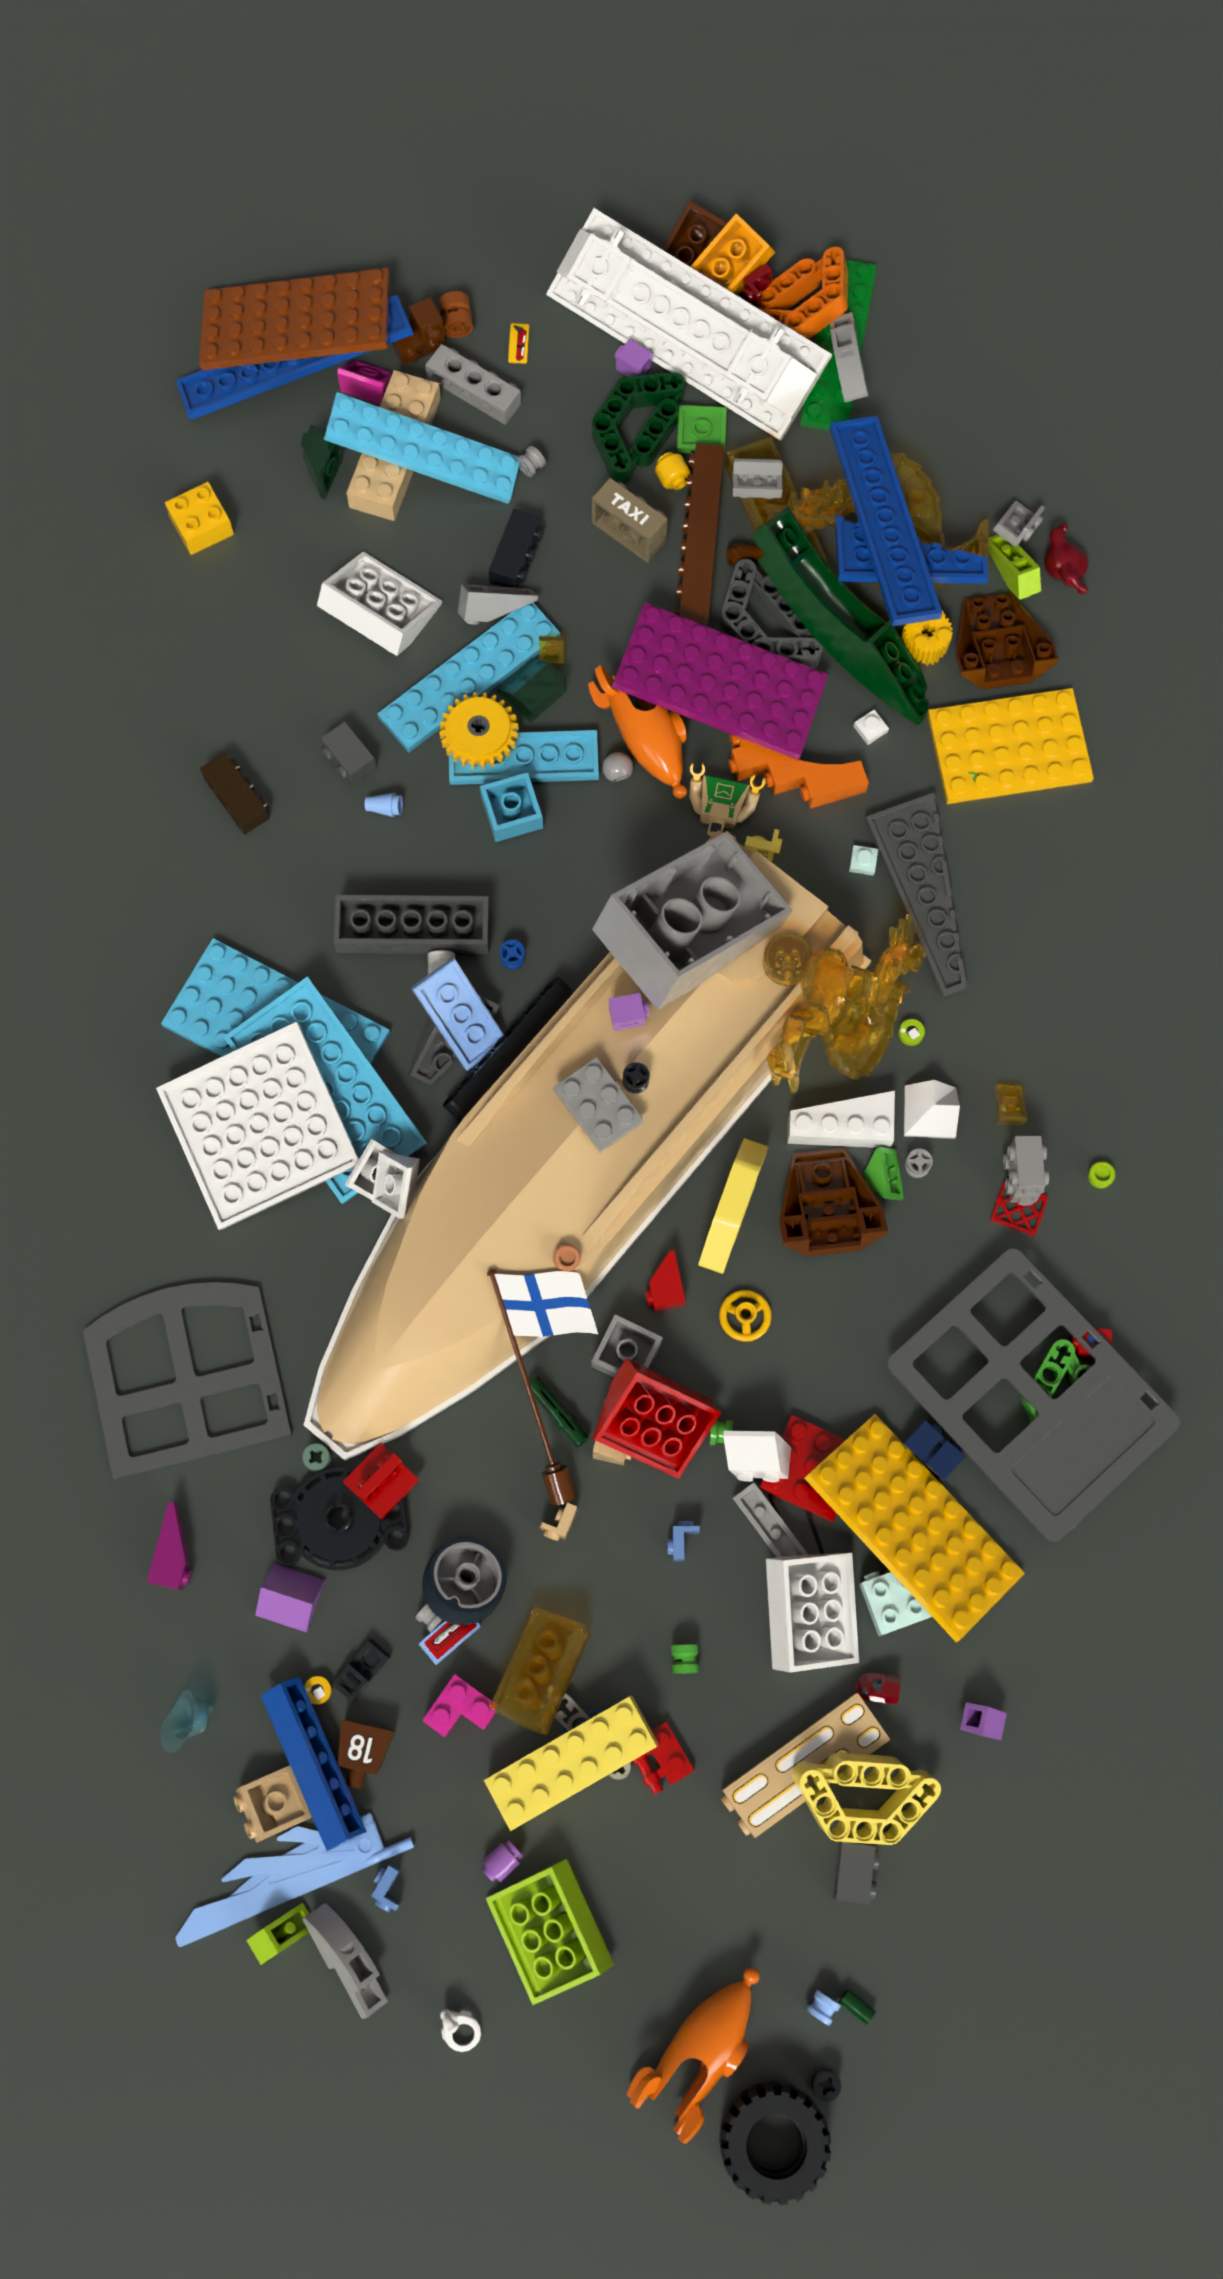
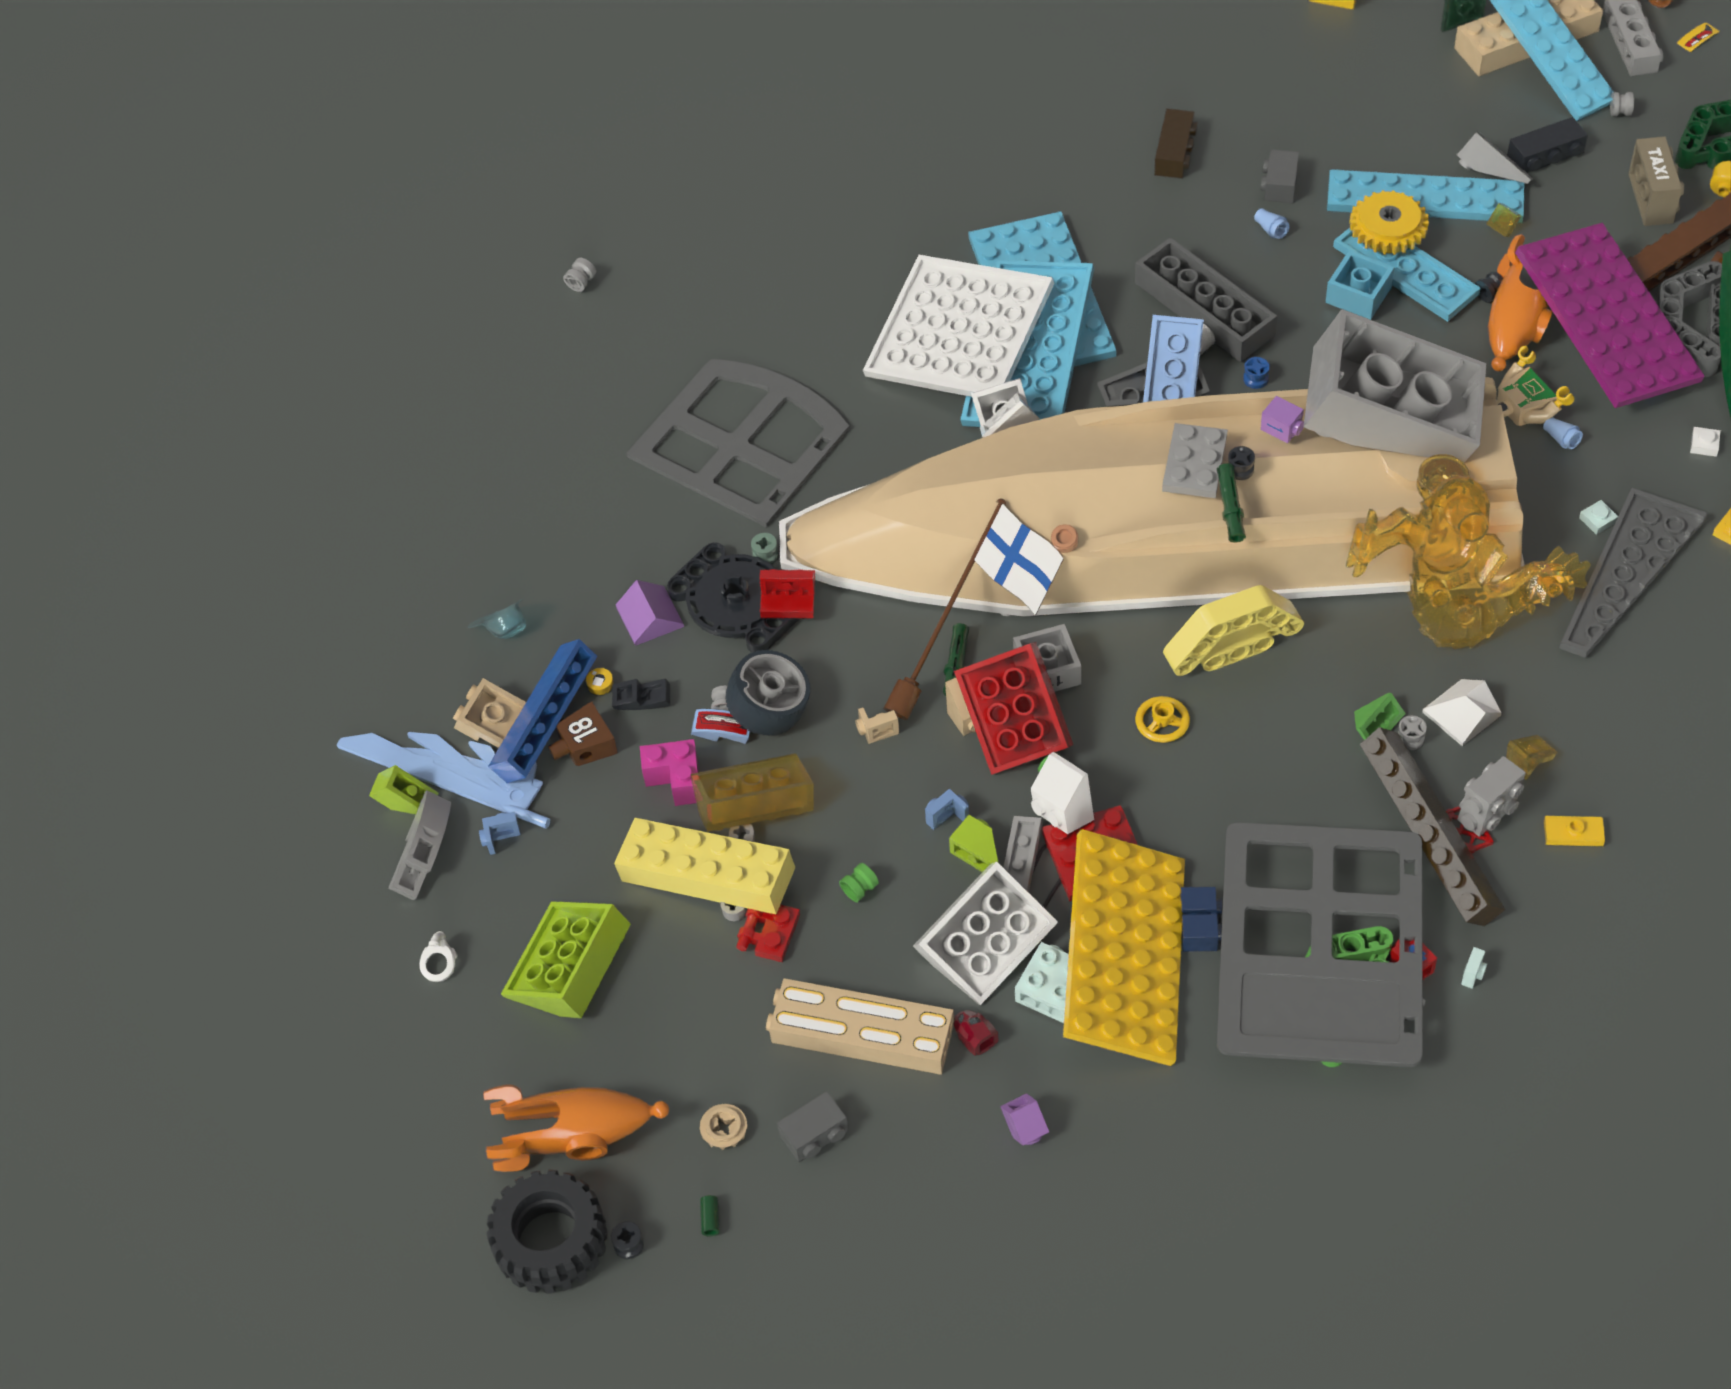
camera: 55 degrees right, 20 degrees down
magenta slope [147,1501,192,1591] -> none
white slope [317,552,442,656] -> none
medium lavender brick [482,1839,523,1882] -> none
clear green slope [497,658,566,723] -> none
light grey piece [602,752,634,782] -> none
red slope [645,1250,686,1312] -> none
orange arch [728,734,869,809] -> none
light yellow bracket [745,829,783,861] -> none
reddish brown wedge [779,1148,888,1257] -> none
white wedge [787,1091,895,1148] -> none
light yellow piece [792,1752,941,1845] -> none
light blue wheel [805,1990,841,2026] -> none
lime tile [898,1019,925,1046] -> none
lime tile [1088,1161,1115,1189] -> none
none -> tan gear [700,1104,748,1150]
none -> lime slope [949,815,998,872]
none -> dark green pin [1216,463,1246,543]
none -> brick [1360,727,1505,926]
none -> light aqua plate [1461,947,1487,989]
none -> black wheel [1475,271,1503,303]
none -> light blue cone [1543,417,1583,449]
none -> yellow plate [1544,816,1605,846]

